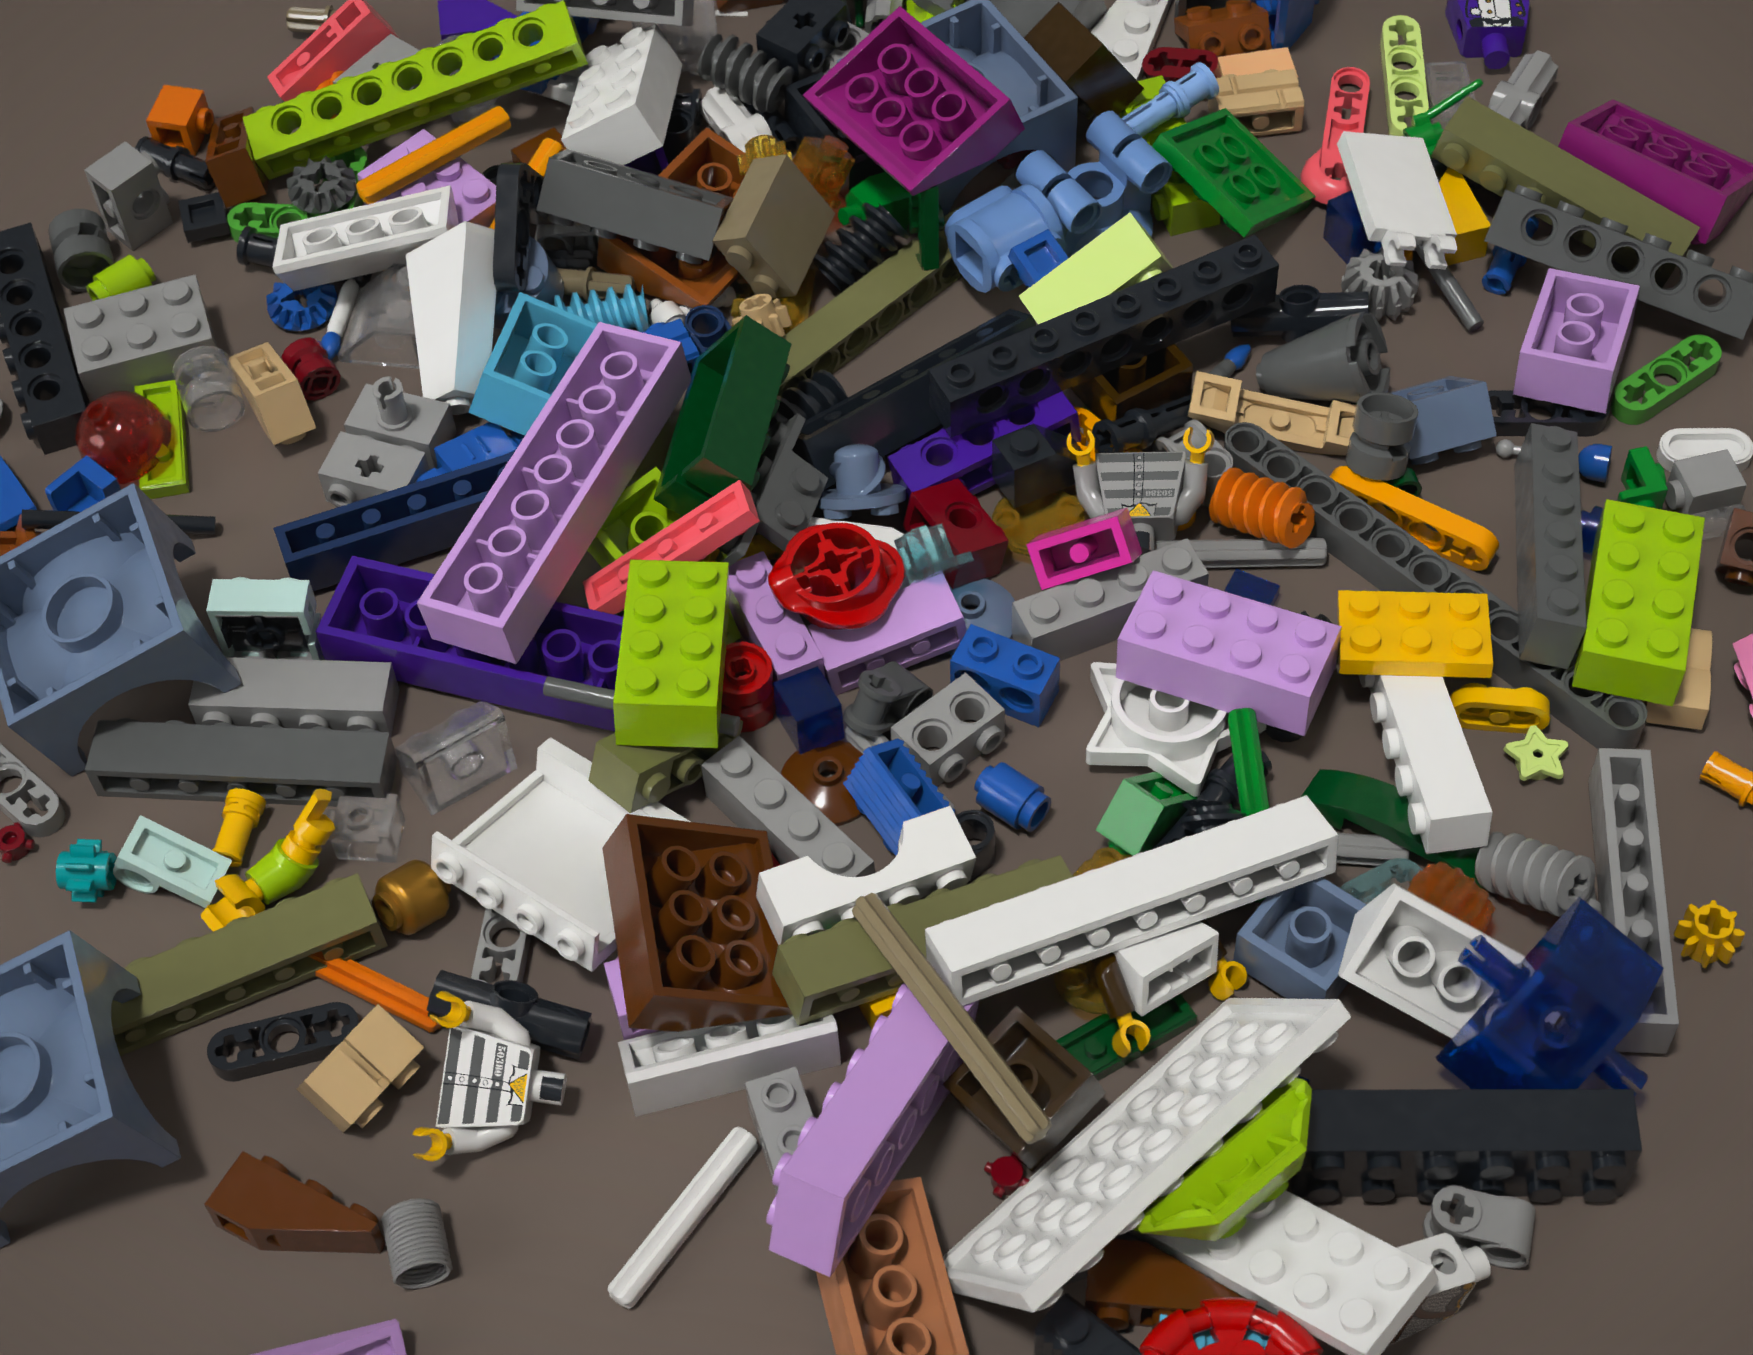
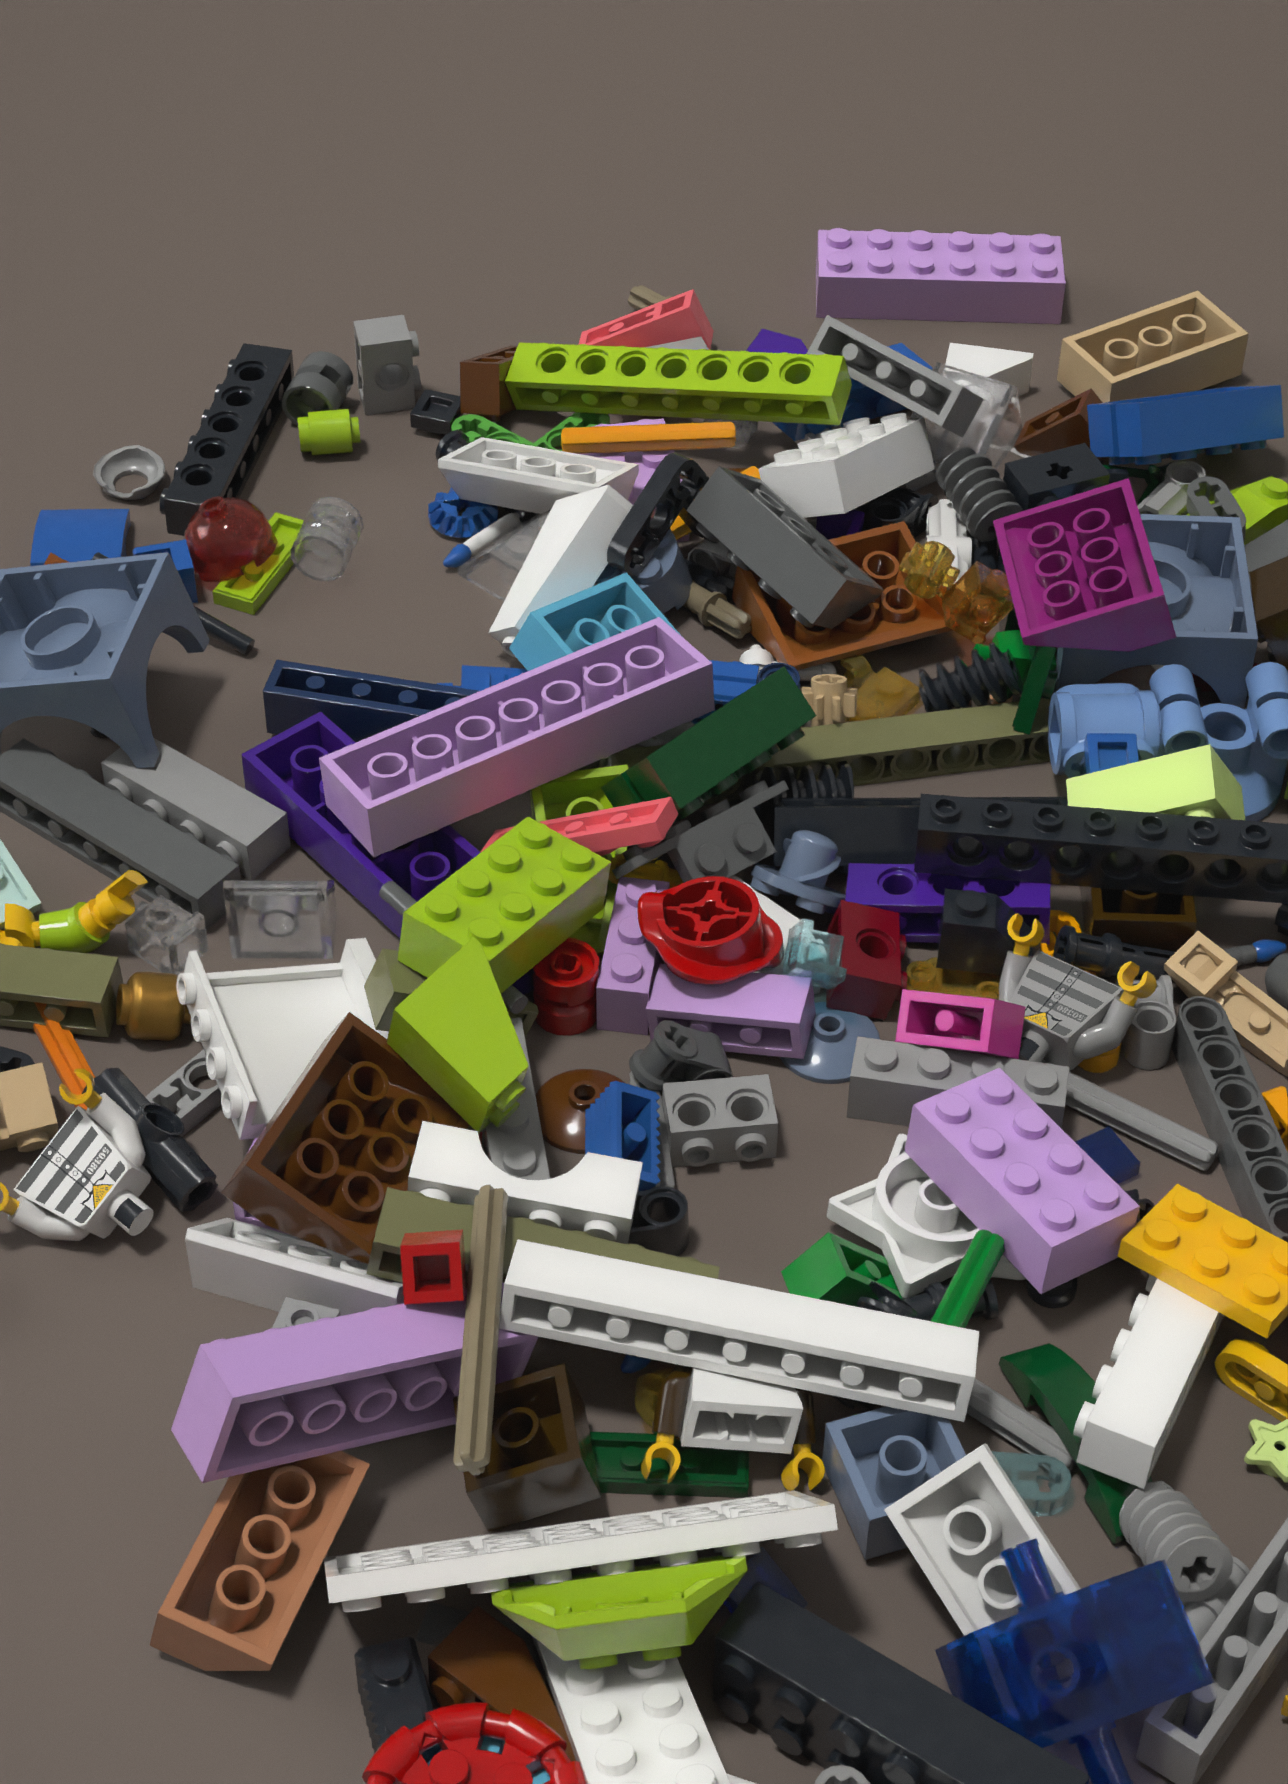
camera: 30 degrees right, 10 degrees down
light grey brick [64,274,224,408] -> none
black pin [135,136,215,190] -> none
orange brick [146,85,214,156] -> none
light aqua piece [206,577,324,660] -> none
yellow pin [212,788,266,867] -> none
tan slope [226,342,316,445] -> none
dark red wheel [281,337,341,401] -> none
dark grey gear [286,155,357,213] -> none
light grey brick [318,431,430,507] -> none
light grey brick [344,376,457,469] -> none
medium azure piece [554,284,650,332] -> none
white axle [608,1126,758,1309] -> none
dark tan brick [712,154,835,298] -> none
clear blue brick [773,666,845,755] -> none
blue brick [950,624,1060,727] -> none
blue brick [974,762,1051,832] -> none
dark red piece [984,1153,1030,1198] -> none
orange piece [1209,467,1315,549] -> none
clear orange gear [1407,862,1496,933] -> none
none -> lime slope [386,936,529,1134]
none -> red brick [400,1229,467,1305]

